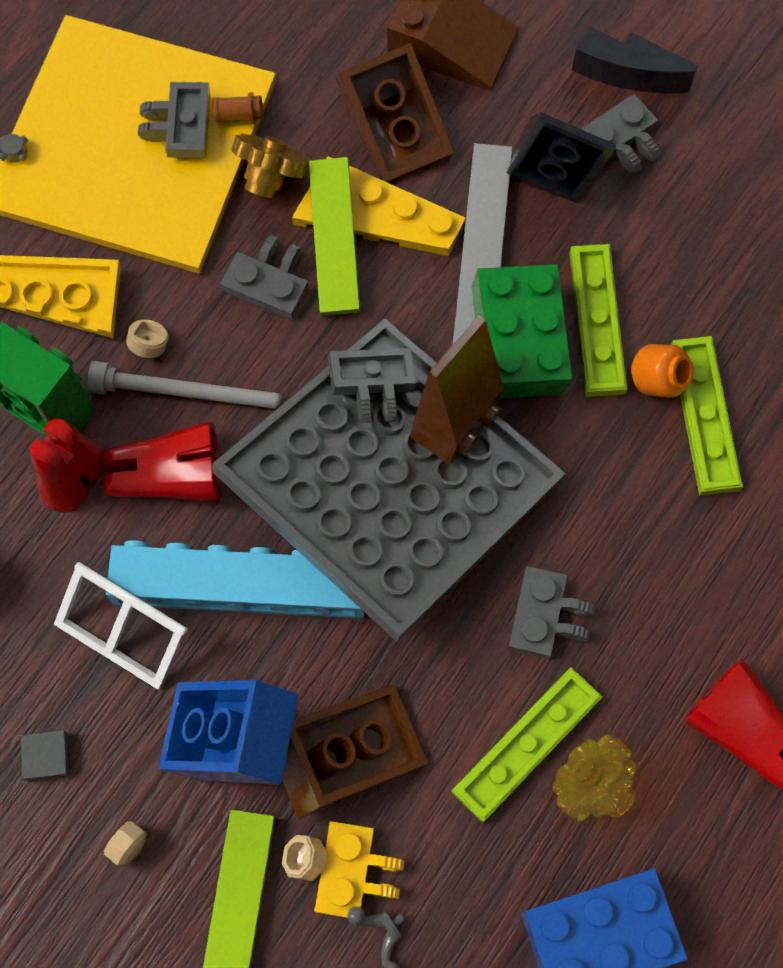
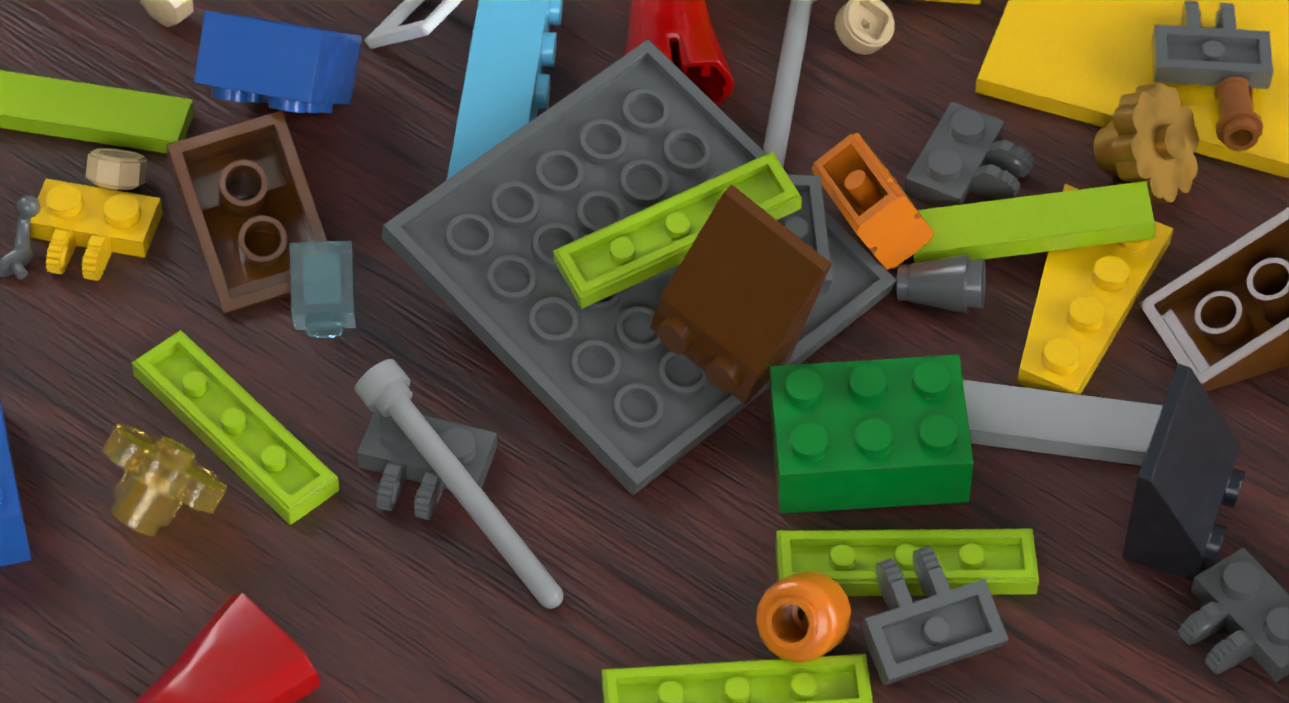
camera: 90 degrees right, 20 degrees down
none -> clear light blue brick [290,241,356,338]
none -> light grey piece [354,359,563,609]
none -> lime tile [553,151,802,309]
none -> orange brick [811,133,934,270]
none -> dark grey hinge [859,546,1009,686]
none -> dark grey cone [897,254,986,314]

